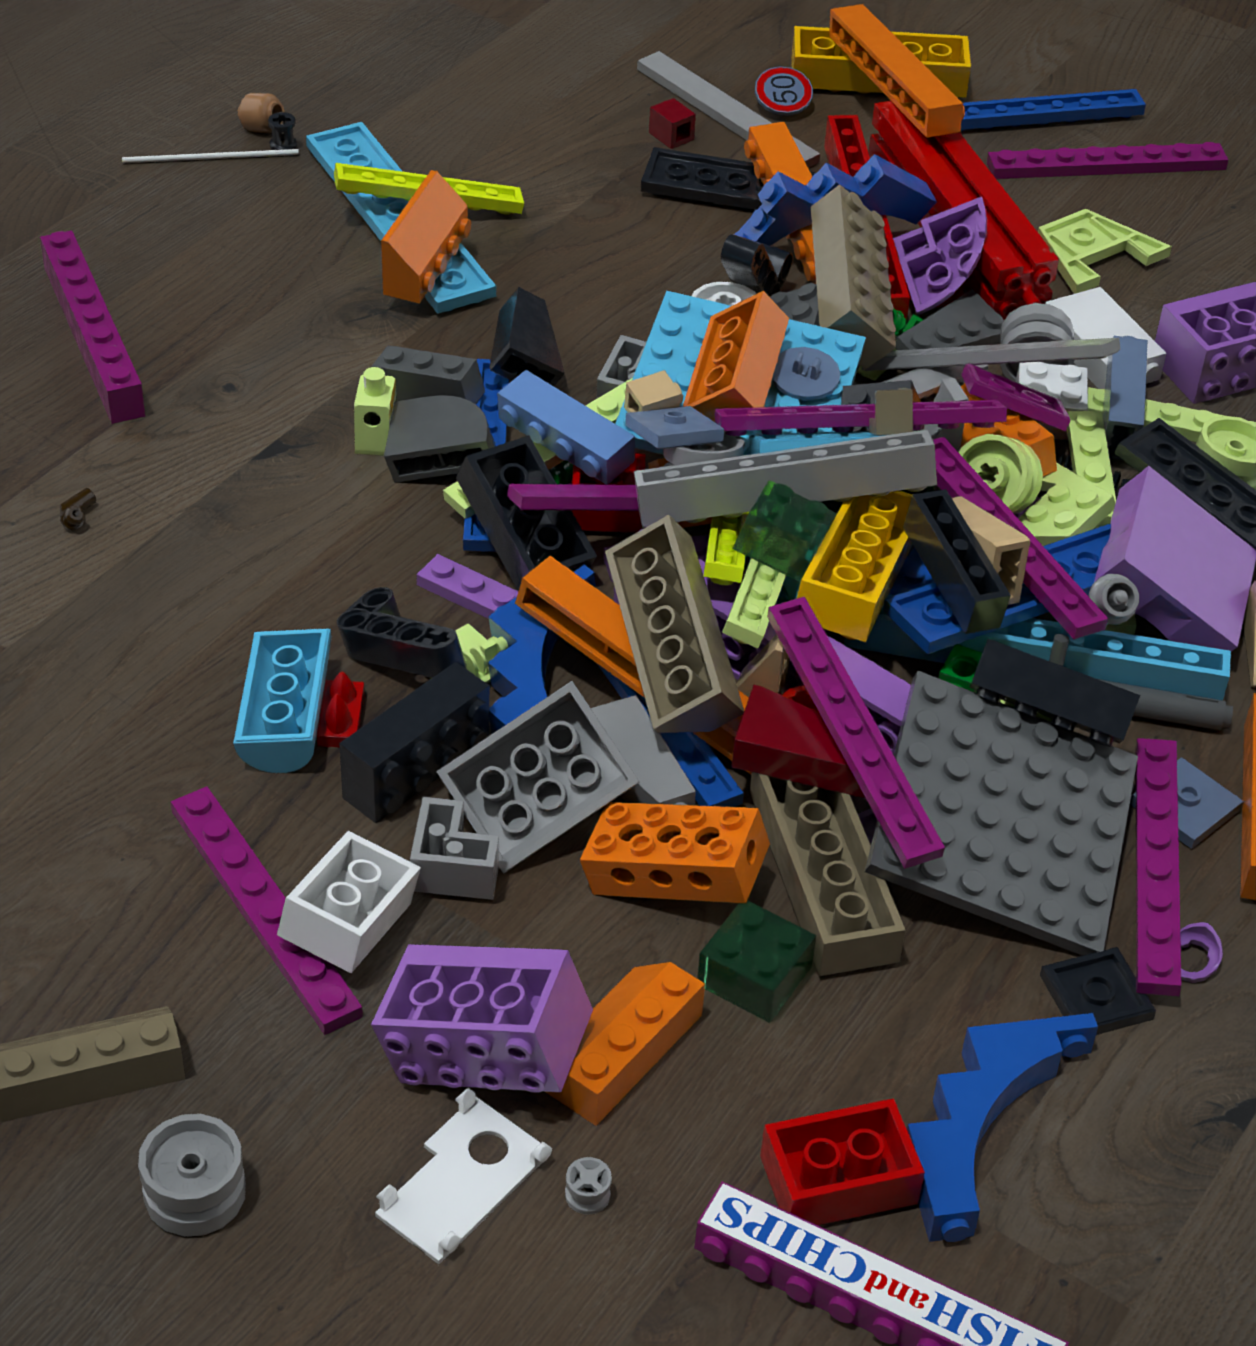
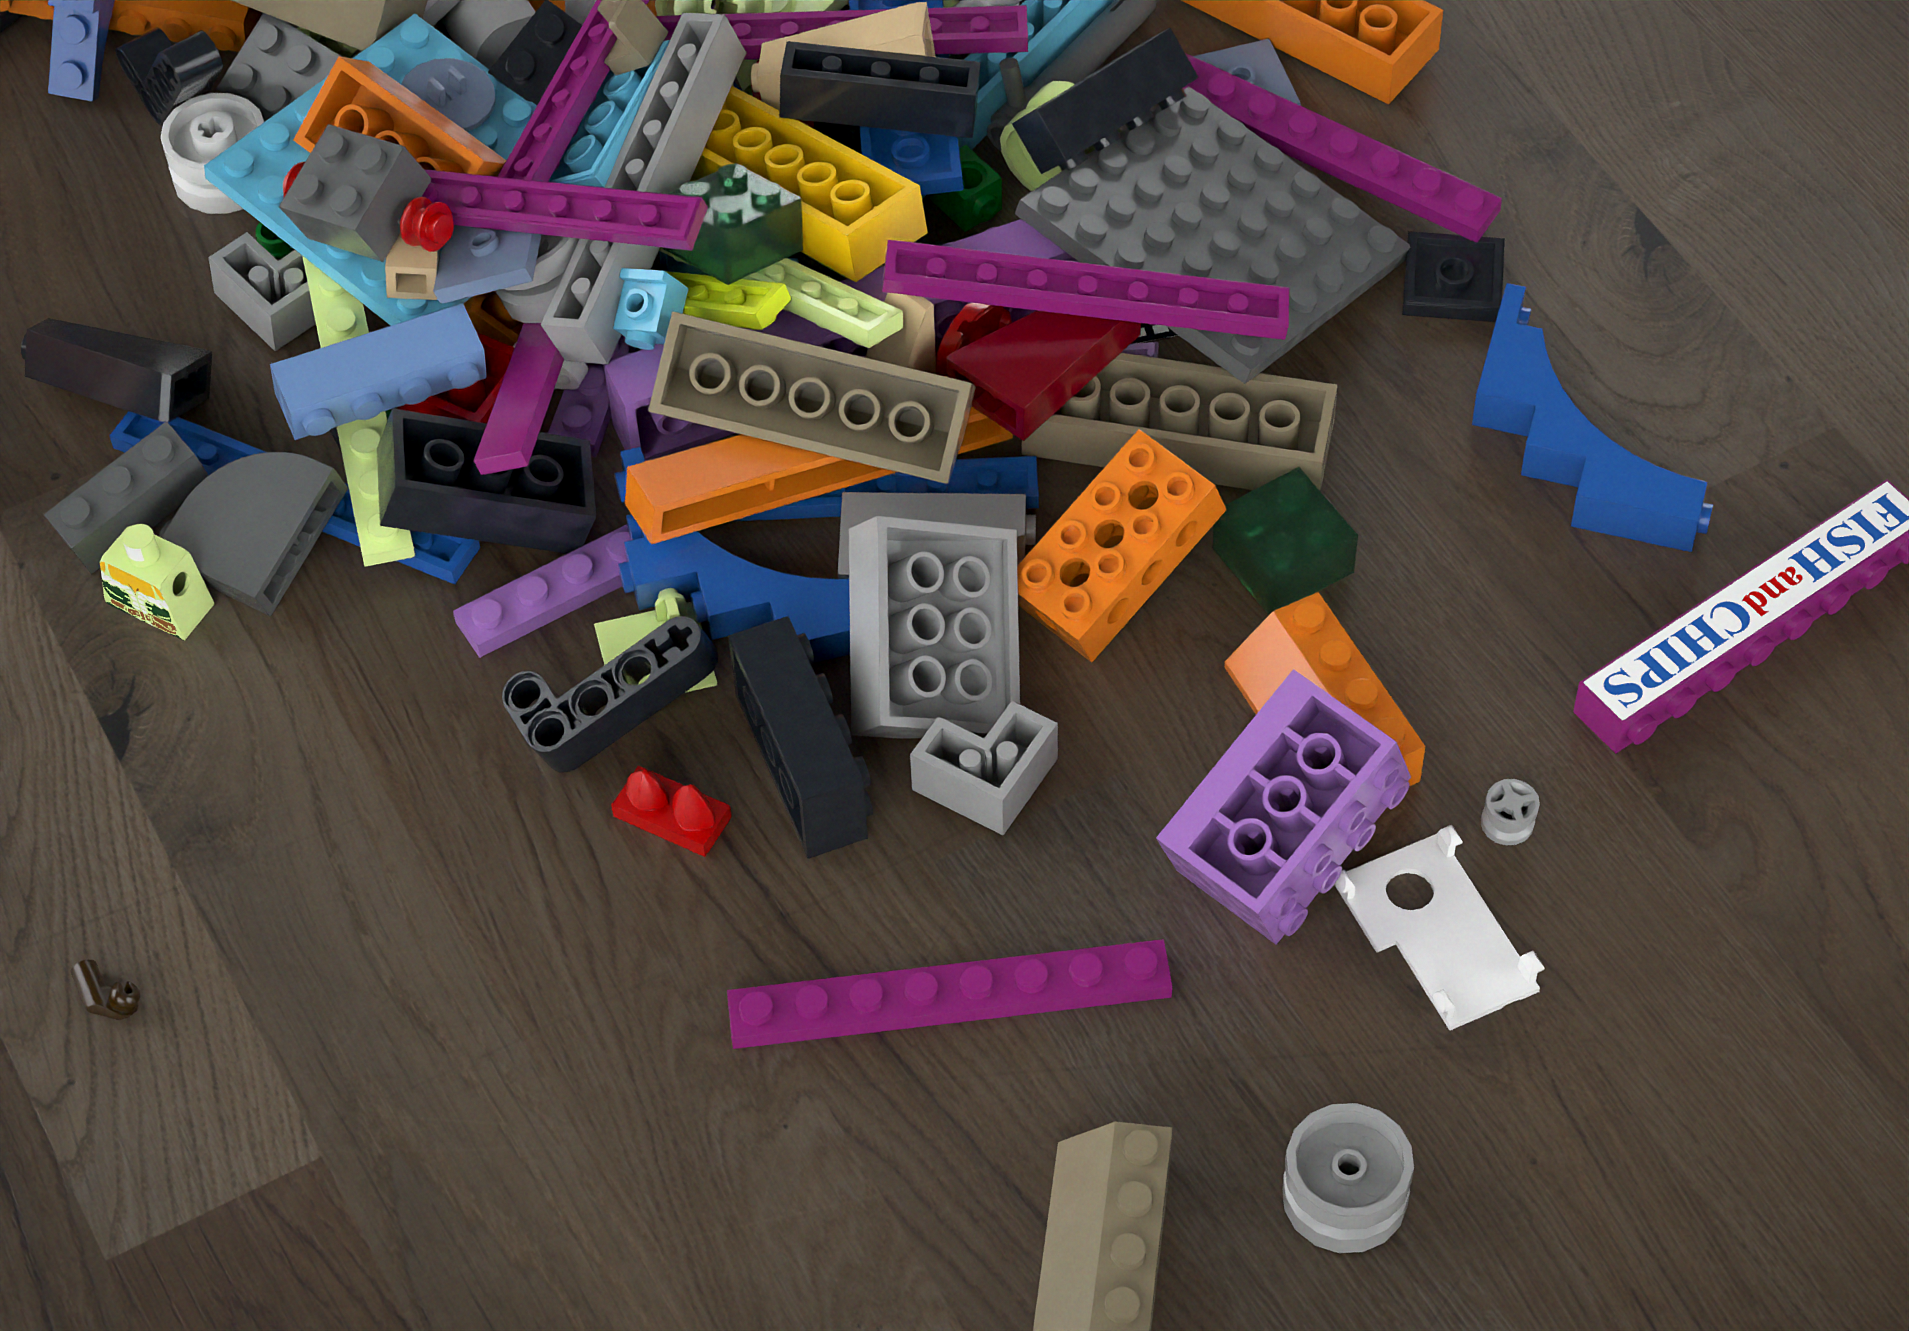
camera: 60 degrees left, 10 degrees up
medium azure brick [233,629,332,773] -> none
white brick [277,831,421,973] -> none
red brick [760,1098,925,1225] -> none
medium lavender piece [1180,922,1223,983] -> none
none -> dark grey brick [279,124,454,262]
none -> magenta tile [422,169,708,251]
none -> medium azure brick [613,268,688,350]

